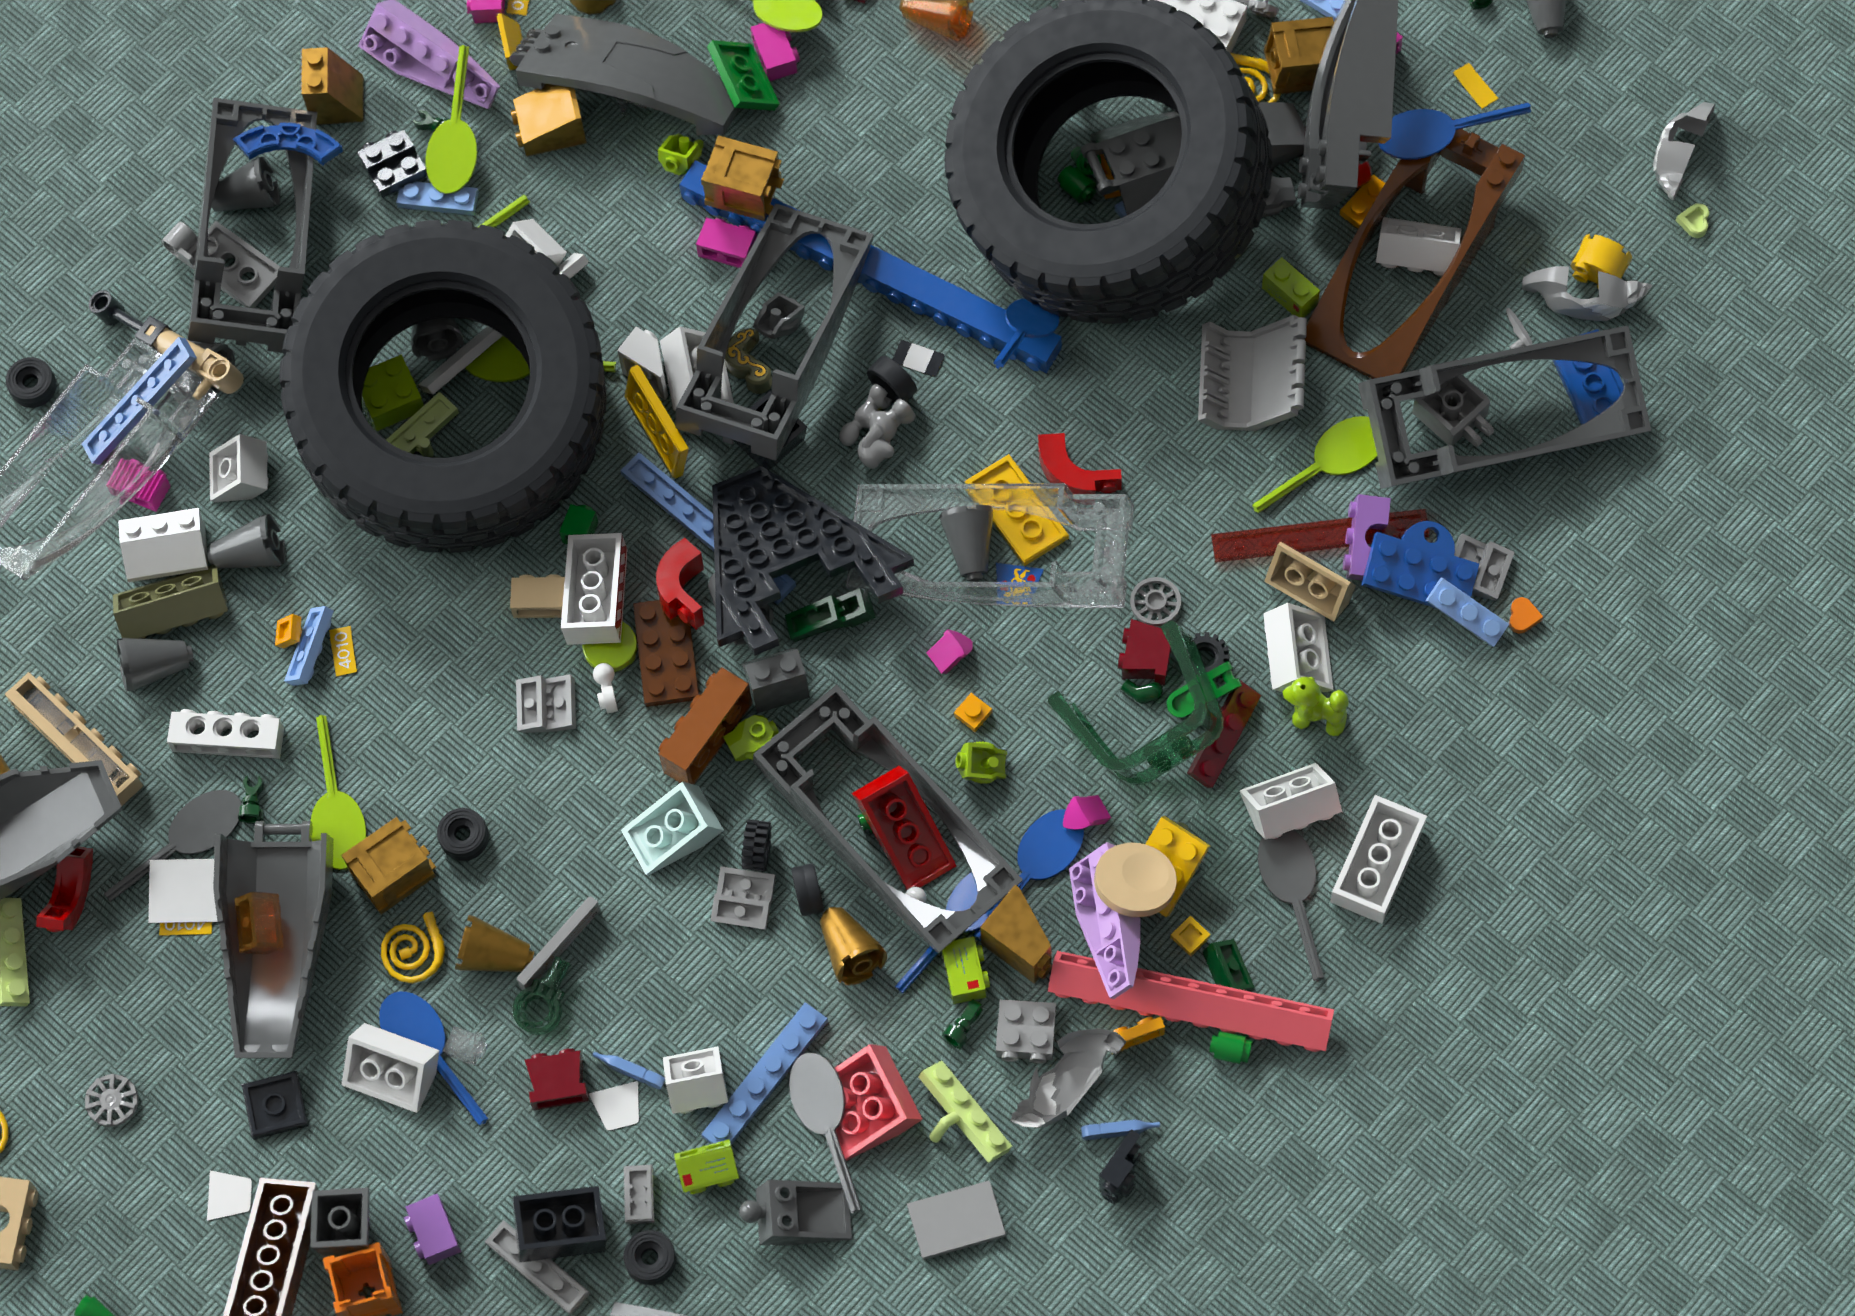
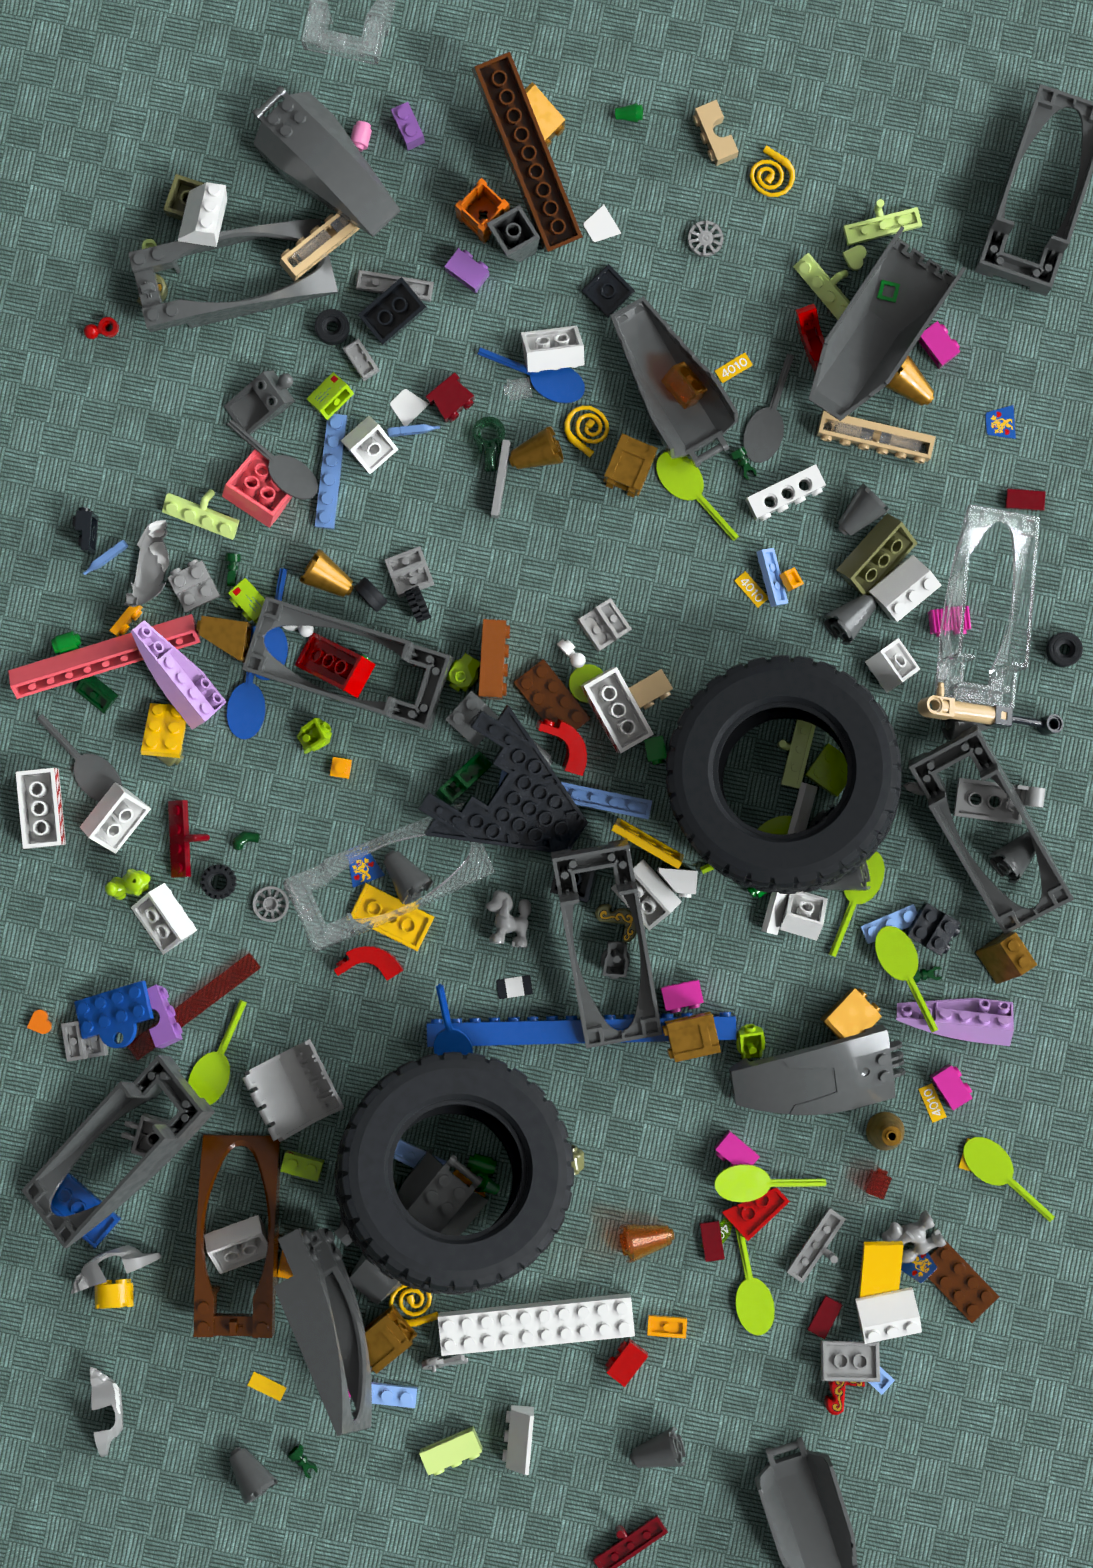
camera: 145 degrees right, 20 degrees up
medium blue plate [82,337,197,465] -> none
white sticker [148,859,217,923] -> none
blue tile [233,123,343,166] -> none
black tyre [437,808,489,861] -> none
yellow slope [497,13,522,70] -> none
light aqua slope [621,782,724,875] -> none
green plate [707,40,780,111] -> none
black tyre [867,356,917,403] -> none
light grey tile [907,1180,1006,1260] -> none
dark pink tile [926,629,973,674] -> none
clear green windscreen [1048,620,1224,785] -> none
dark pink tile [1063,795,1111,829] -> none
tan piece [1094,843,1177,917] -> none
dark red hips [1118,619,1174,686] -> none
green plate [1167,661,1242,718] -> none
yellow plate [1171,916,1211,956] -> none
tan slope [1264,542,1356,622] -> none
blue piece [1378,102,1531,160] -> none
light blue plate [1425,578,1509,647] -> none
light grey bar [1506,308,1532,349] -> none
yellowish green tile [1676,203,1709,238] -> none

